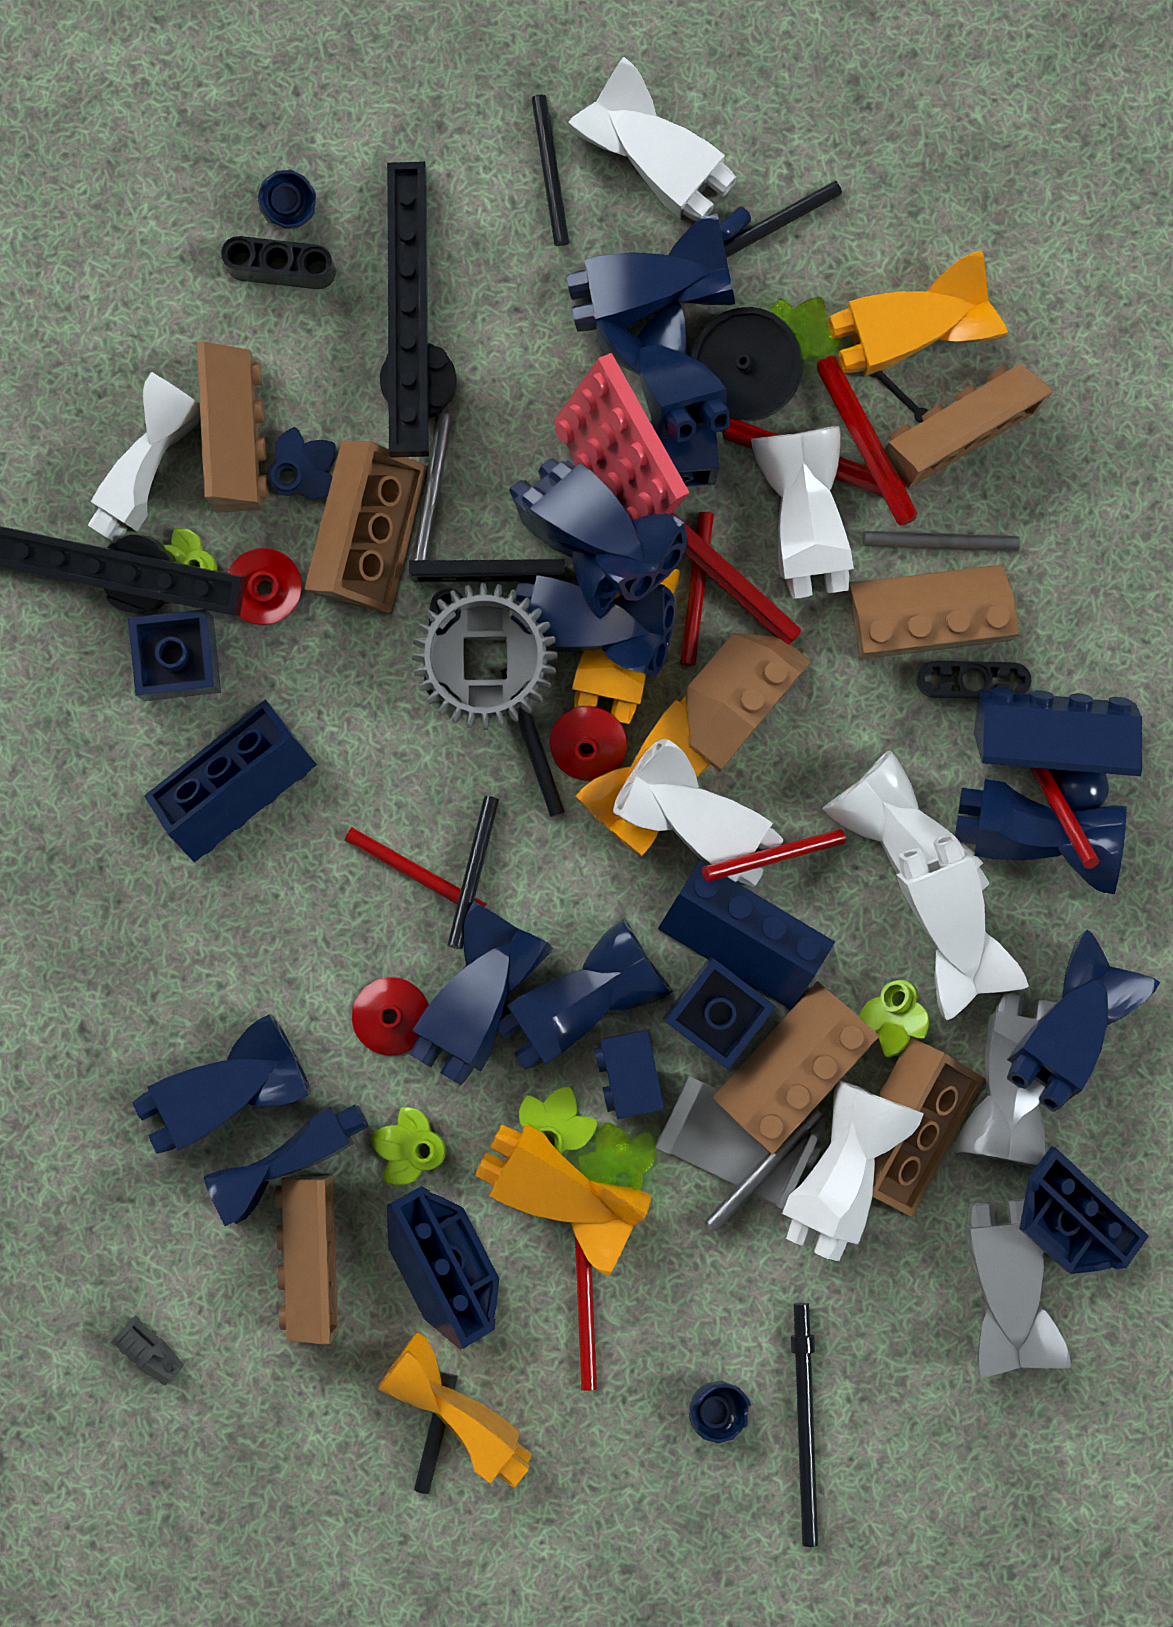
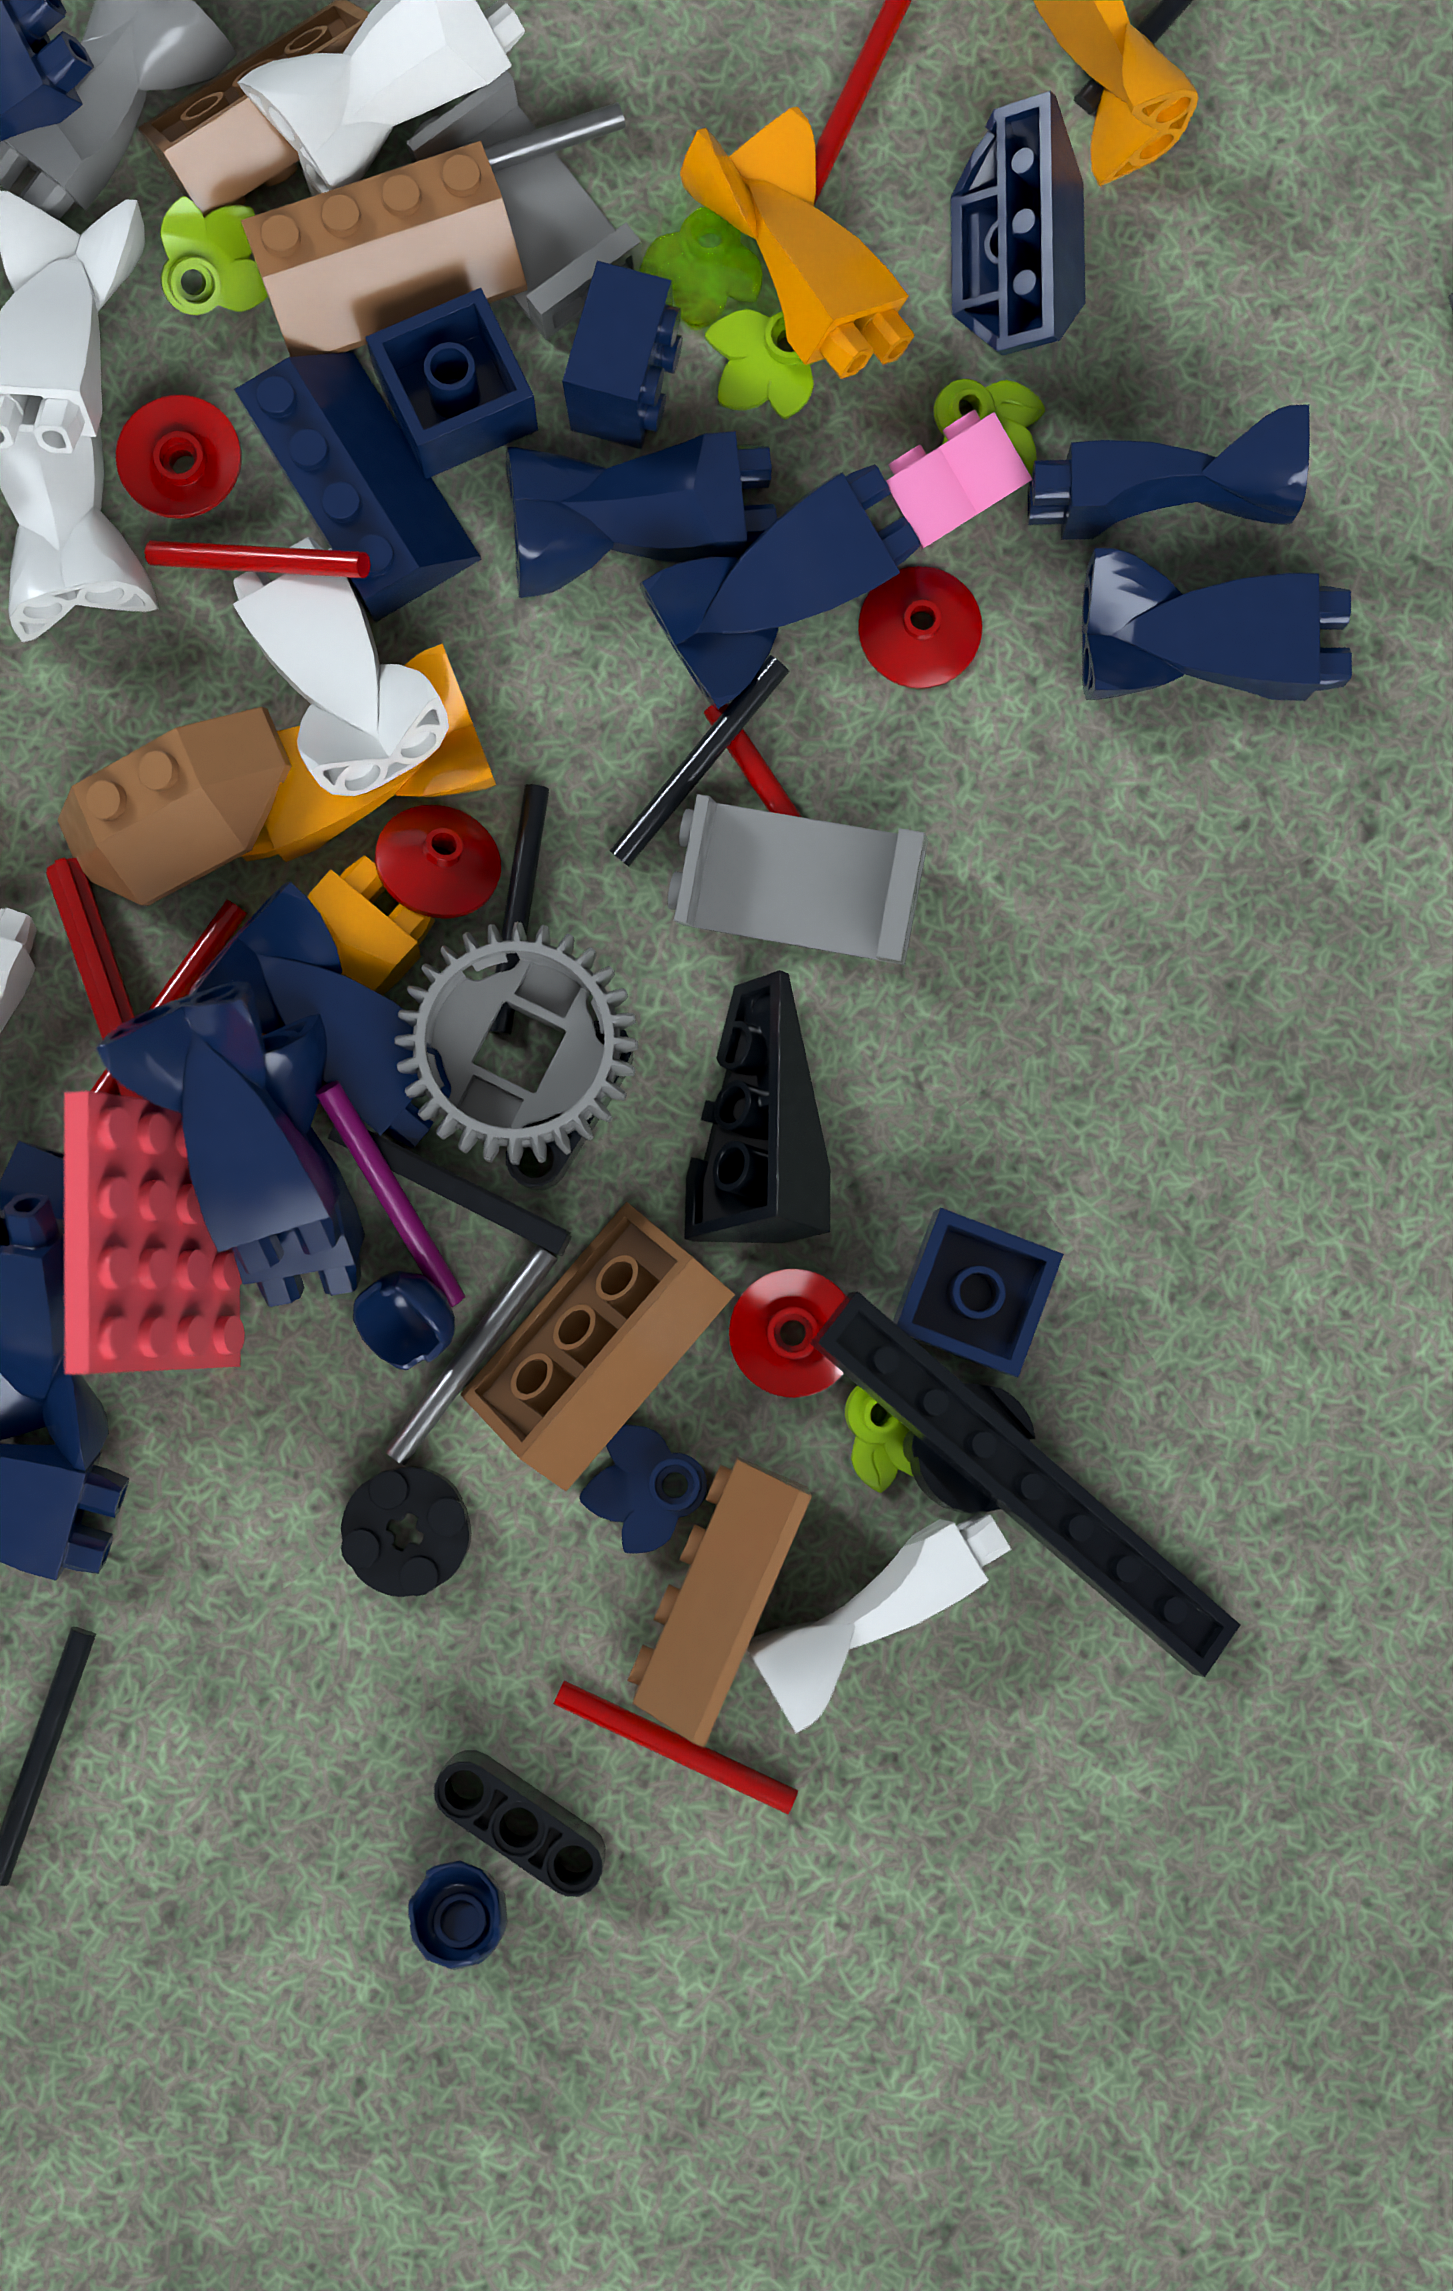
camera: 155 degrees left, 0 degrees up
dark blue slope [144,699,317,863] -> none
medium nougat slope [275,1174,338,1344] -> none
black plate [387,161,429,458] -> none
none -> red dish [116,395,242,519]
none -> magenta bar [315,1080,465,1307]
none -> dark blue hair [353,1271,456,1370]
none -> red bar [553,1680,798,1815]
none -> light grey panel [668,794,928,965]
none -> black wedge [684,970,831,1243]
none -> bright pink brick [886,410,1033,550]

